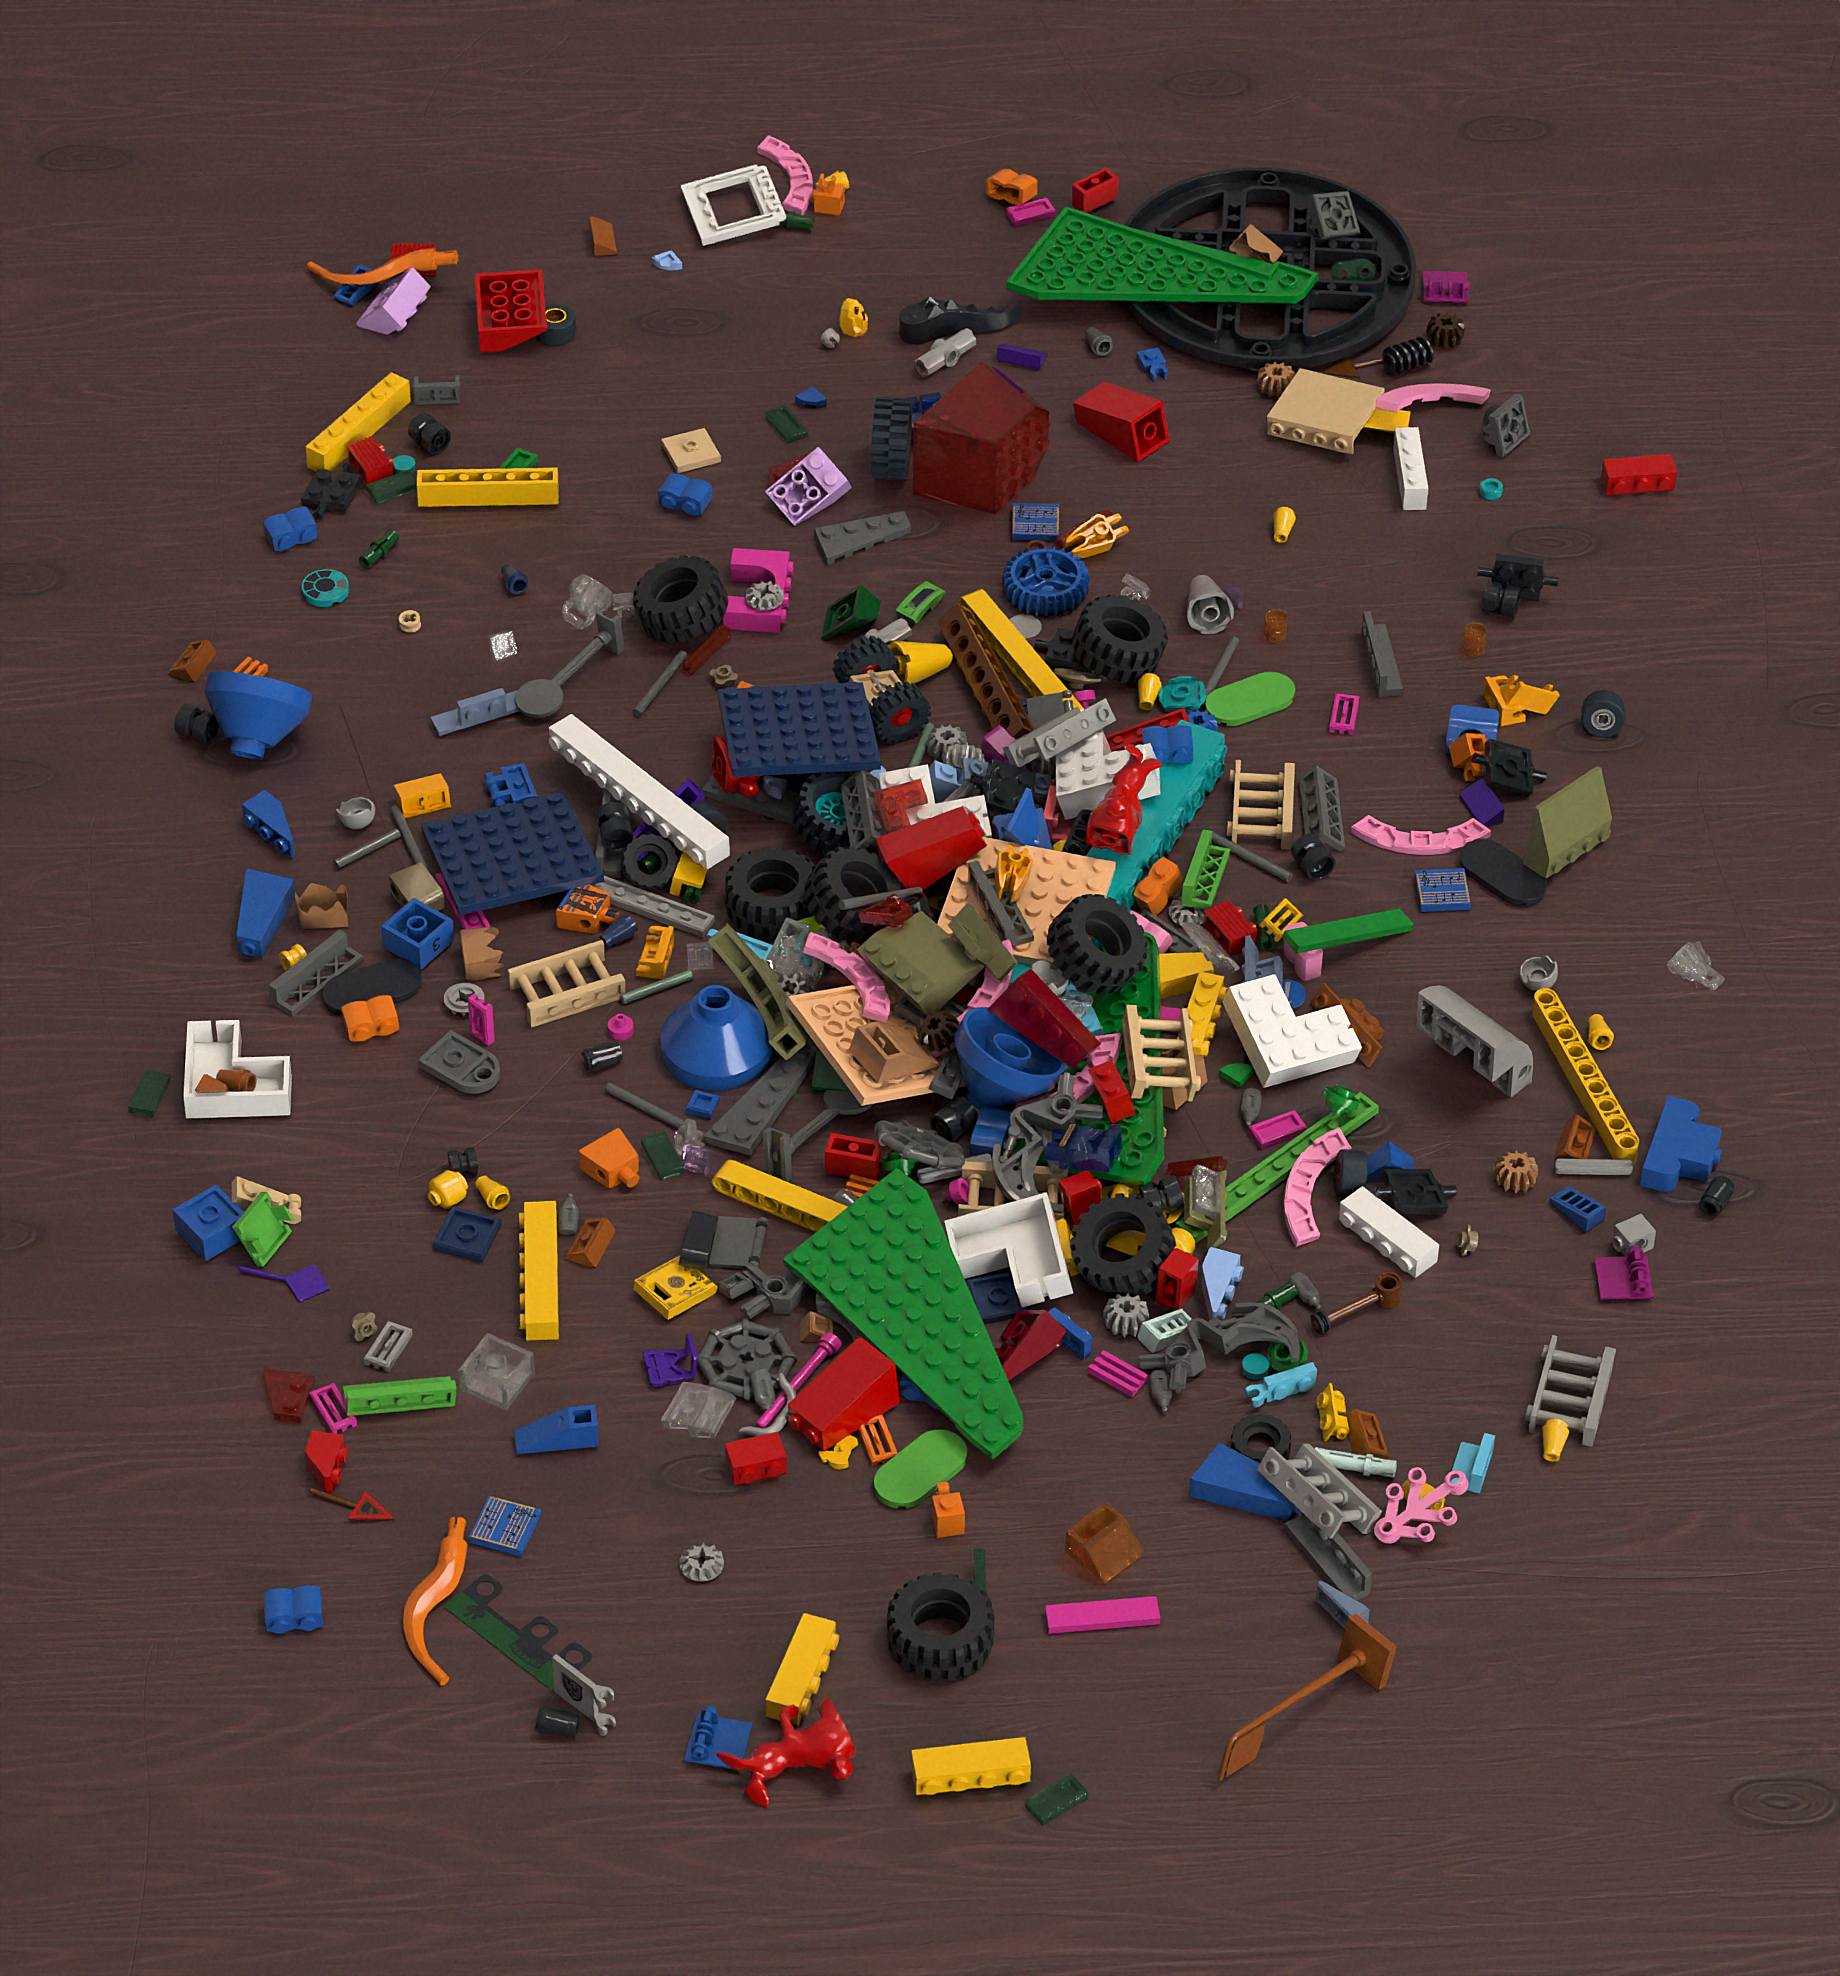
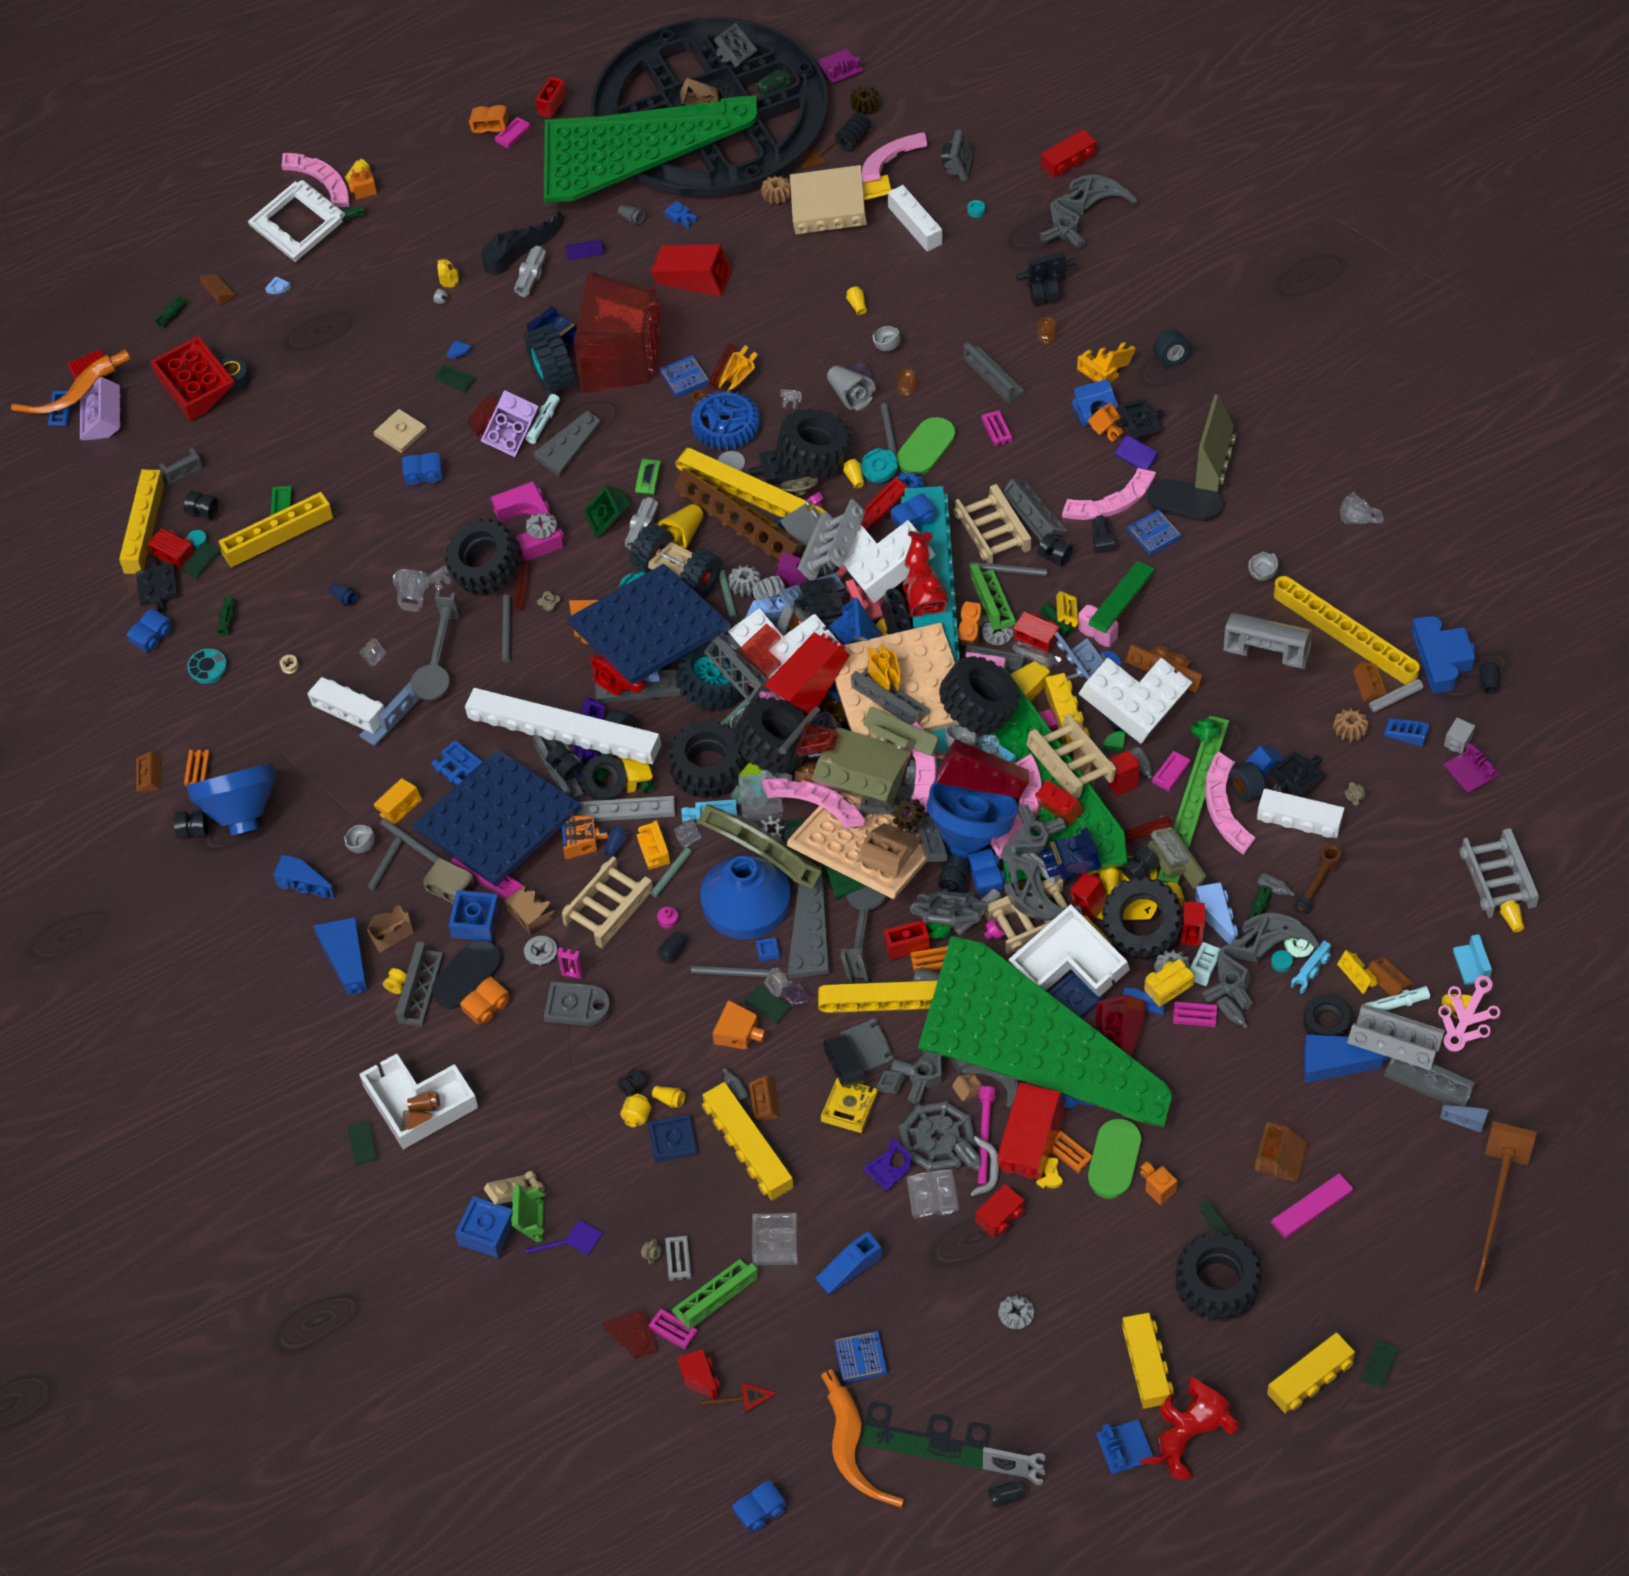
camera: 25 degrees left, 10 degrees up
yellow cone [1588,1014,1614,1050] -> none
none -> dark green pin [155,296,187,328]
none -> white brick [307,677,385,734]
none -> light aqua pin [525,394,560,444]
none -> light grey hair [873,326,901,351]
none -> dark grey piece [1040,174,1137,249]
none -> black piece [1091,515,1115,553]
none -> red brick [1106,750,1140,797]
none -> yellow brick [1144,959,1194,1007]

